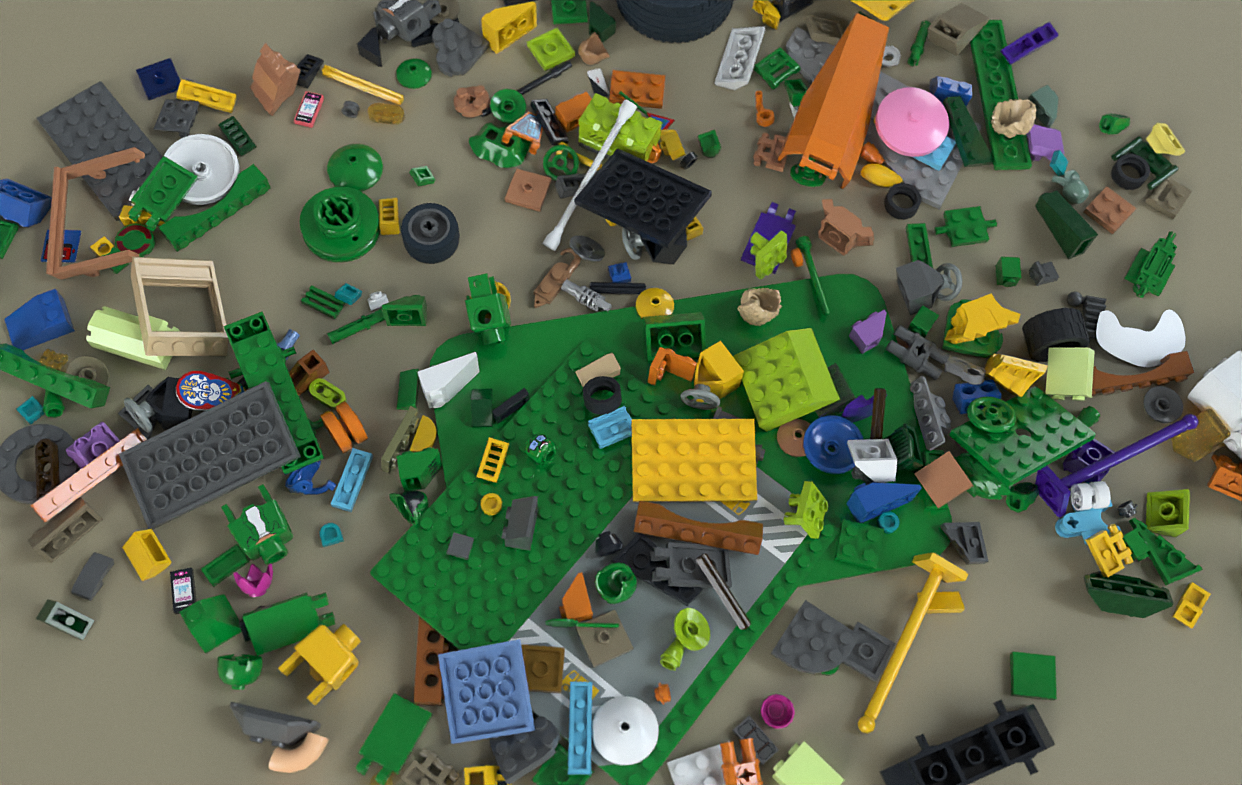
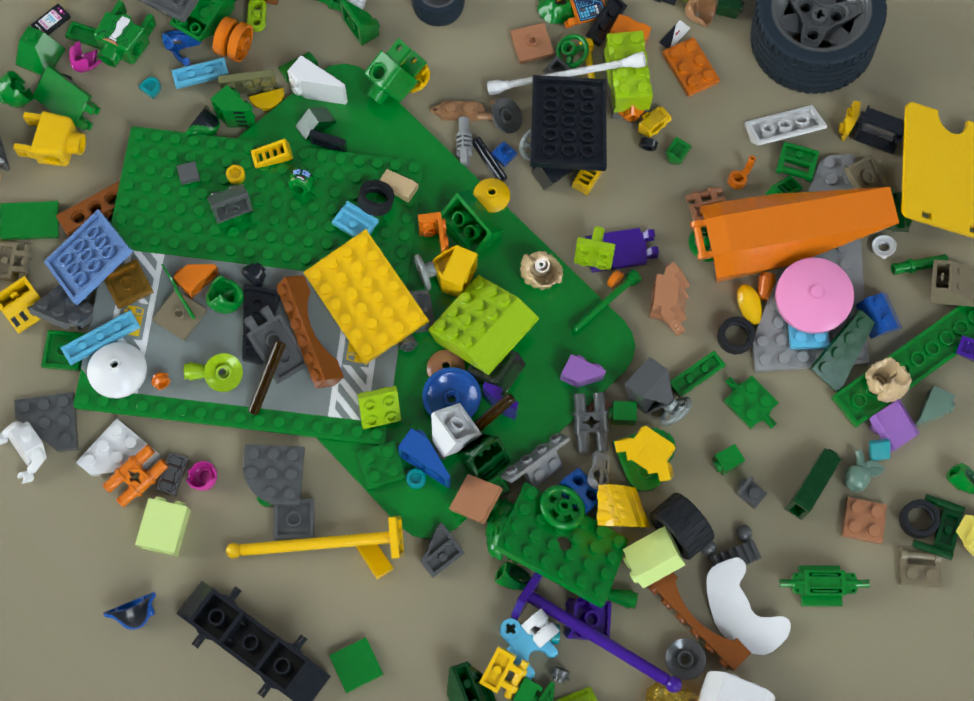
camera: 60 degrees right, 5 degrees up
piece [619,91,675,130] -> none

